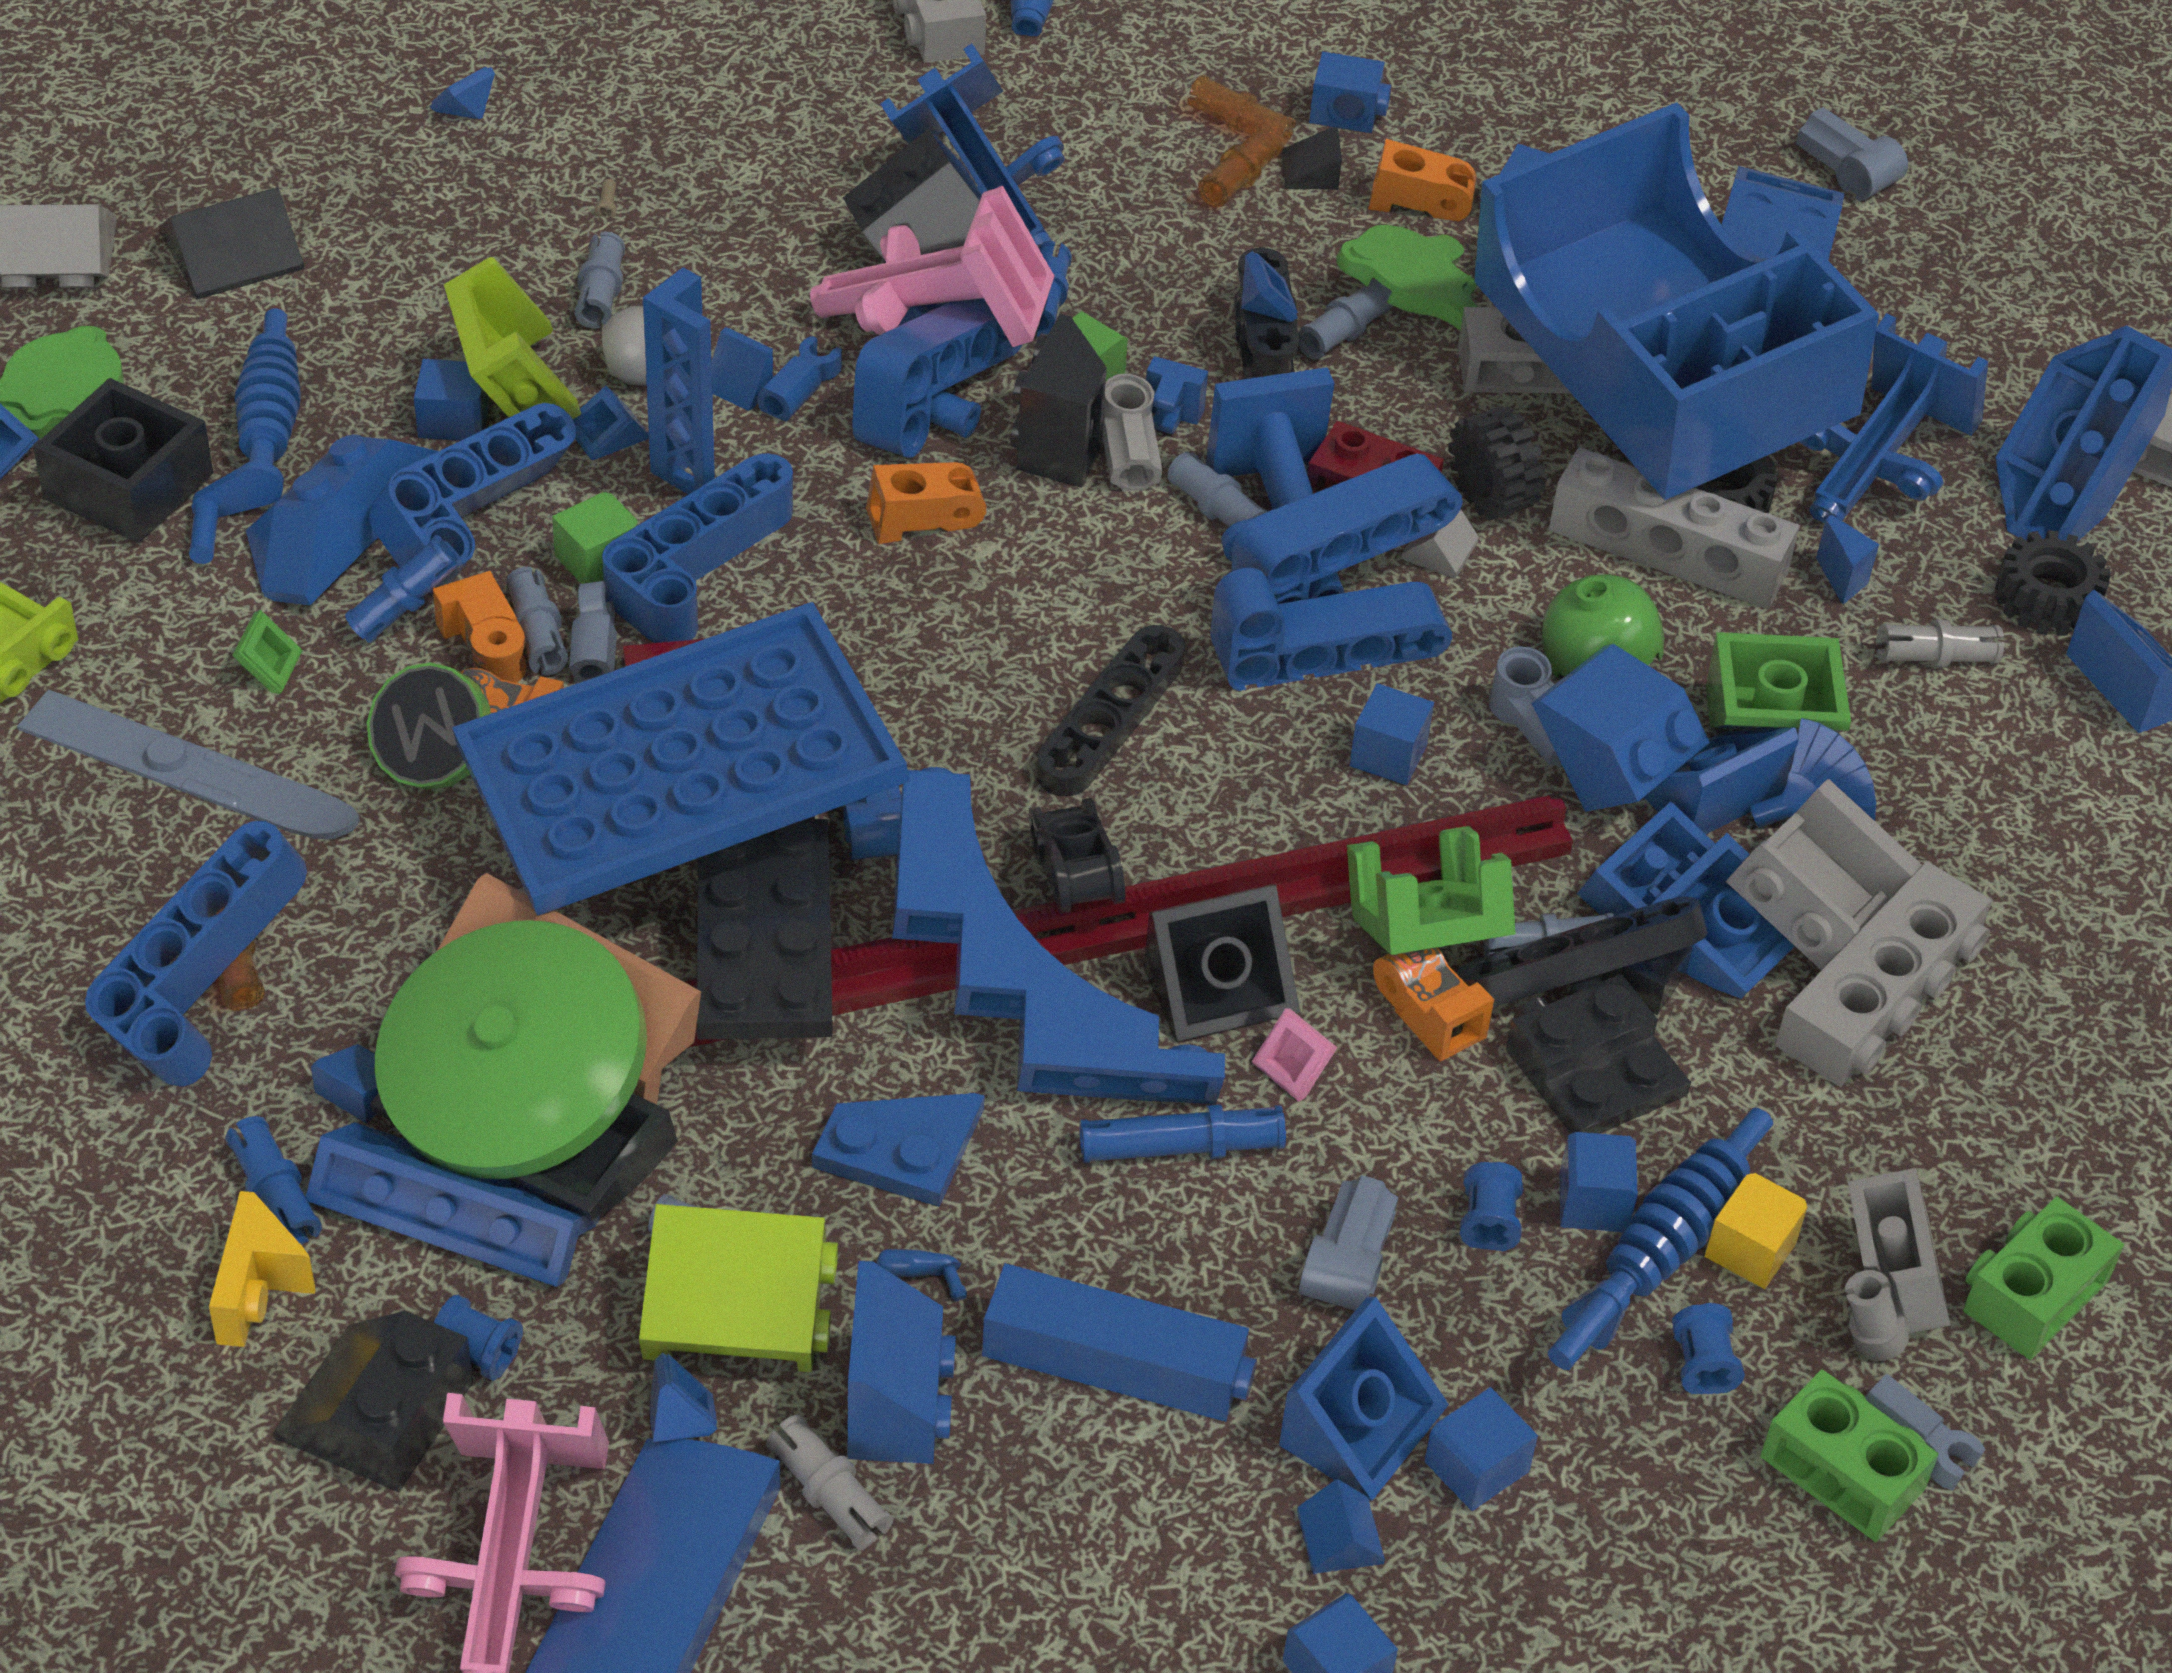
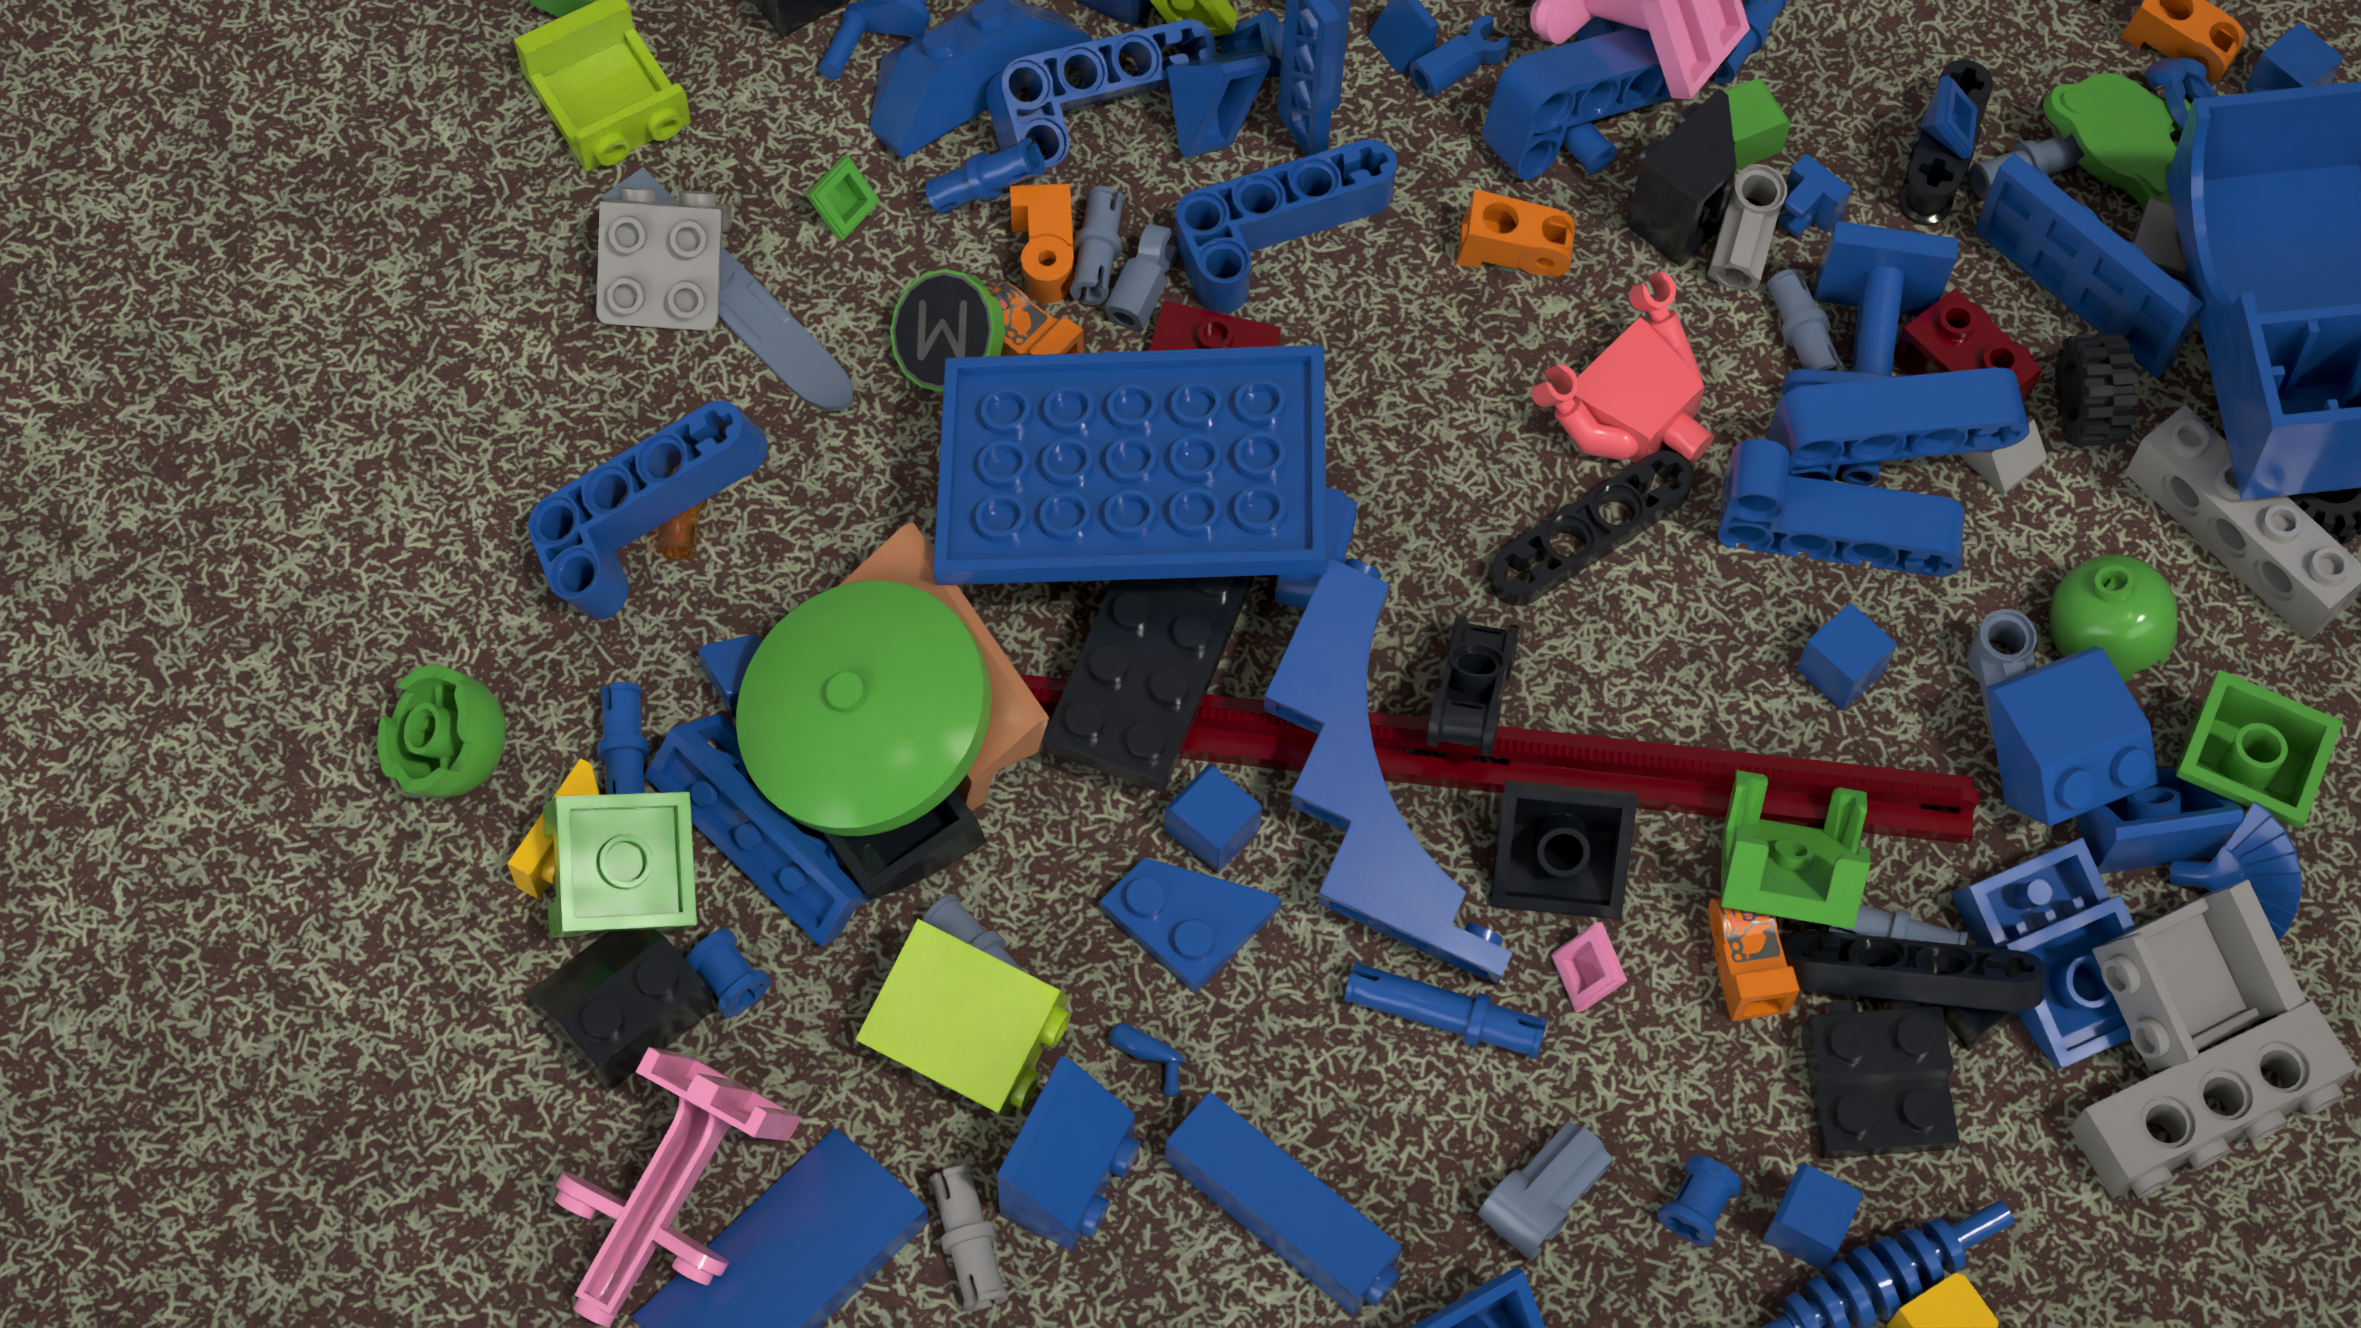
camera: 25 degrees right, 15 degrees up
bright green piece [552,492,638,584] -> none
blue slope [649,1352,718,1442] -> none
none -> bright green cylinder [377,664,506,798]
none -> panel [543,792,697,938]
none -> light grey bracket [596,187,732,330]
none -> blue piece [1164,765,1262,874]
none -> blue slope [1167,46,1271,158]
none -> coral torso [1532,272,1714,464]
none -> blue plate [1974,153,2204,379]
none -> blue piece [2144,57,2216,129]

